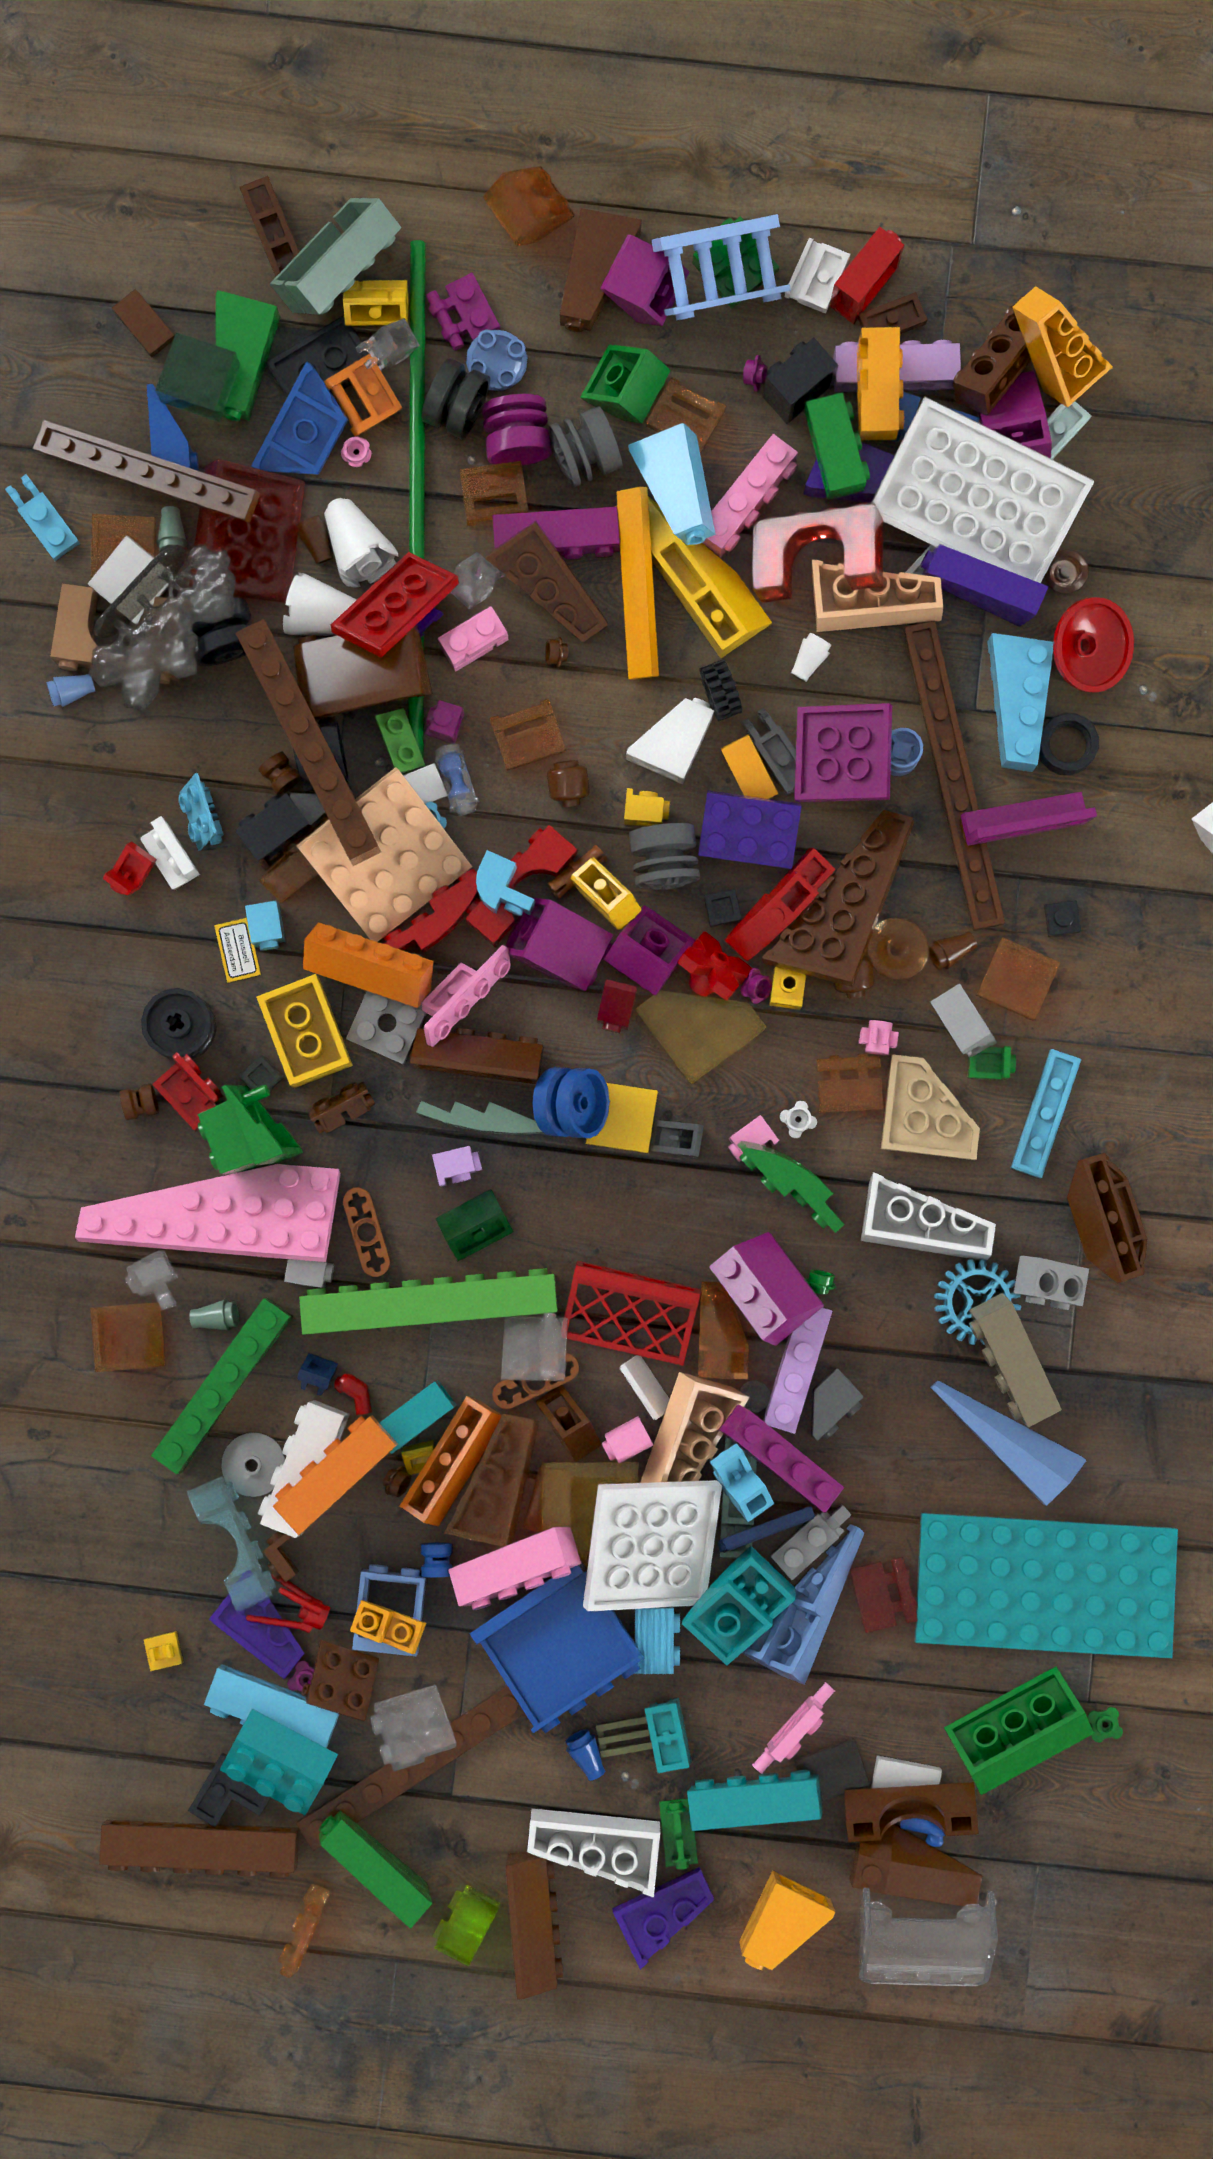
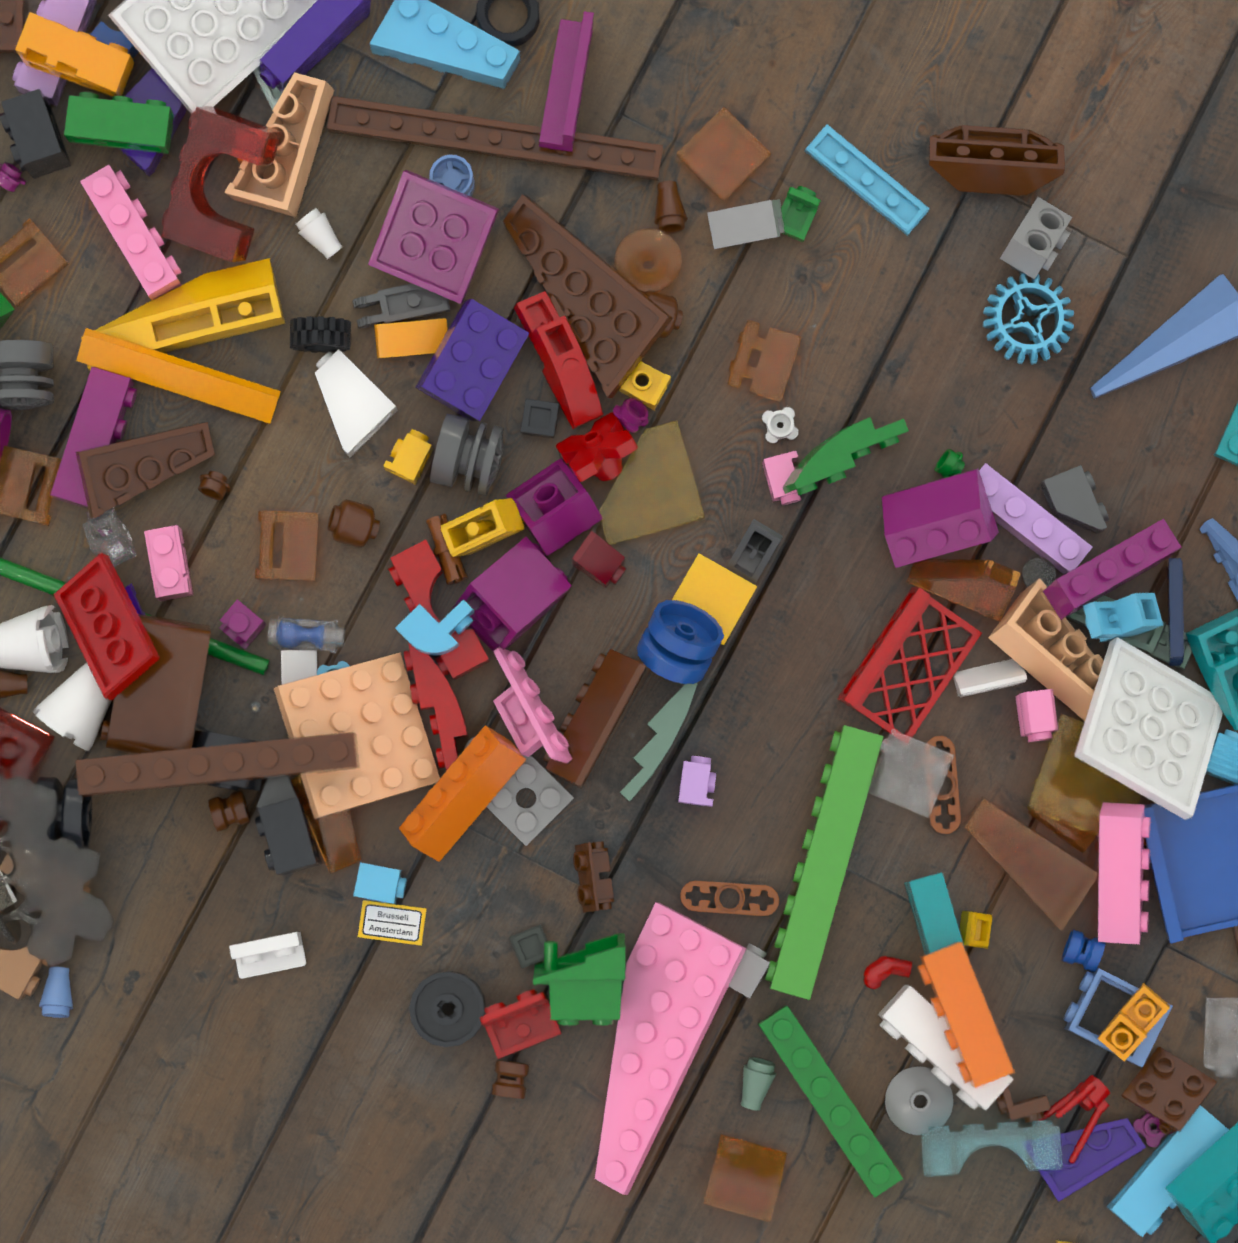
camera: 70 degrees left, 0 degrees up
red bracket [103,841,157,896] -> none
clear brick [125,1250,179,1310] -> none
medium azure hinge [179,773,224,851] -> none
yellow brick [256,974,353,1088] -> none
dark blue tile [297,1353,338,1396] -> none
bright green hinge [375,708,425,775] -> none
reddish brown plate [383,1466,411,1497] -> none
orange brick [400,1396,505,1527] -> none
dark green panel [436,1190,514,1261] -> none
reddish brown slope [535,1385,602,1462] -> none
slope [628,423,716,545] -> none
light grey hinge [770,1504,851,1580] -> none
bright pink gear [859,1020,899,1055] -> none
white wedge [861,1172,996,1261] -> none
tan plate [881,1054,980,1160] -> none
dark tan brick [969,1293,1062,1427] -> none
black plate [1044,900,1081,937] -> none

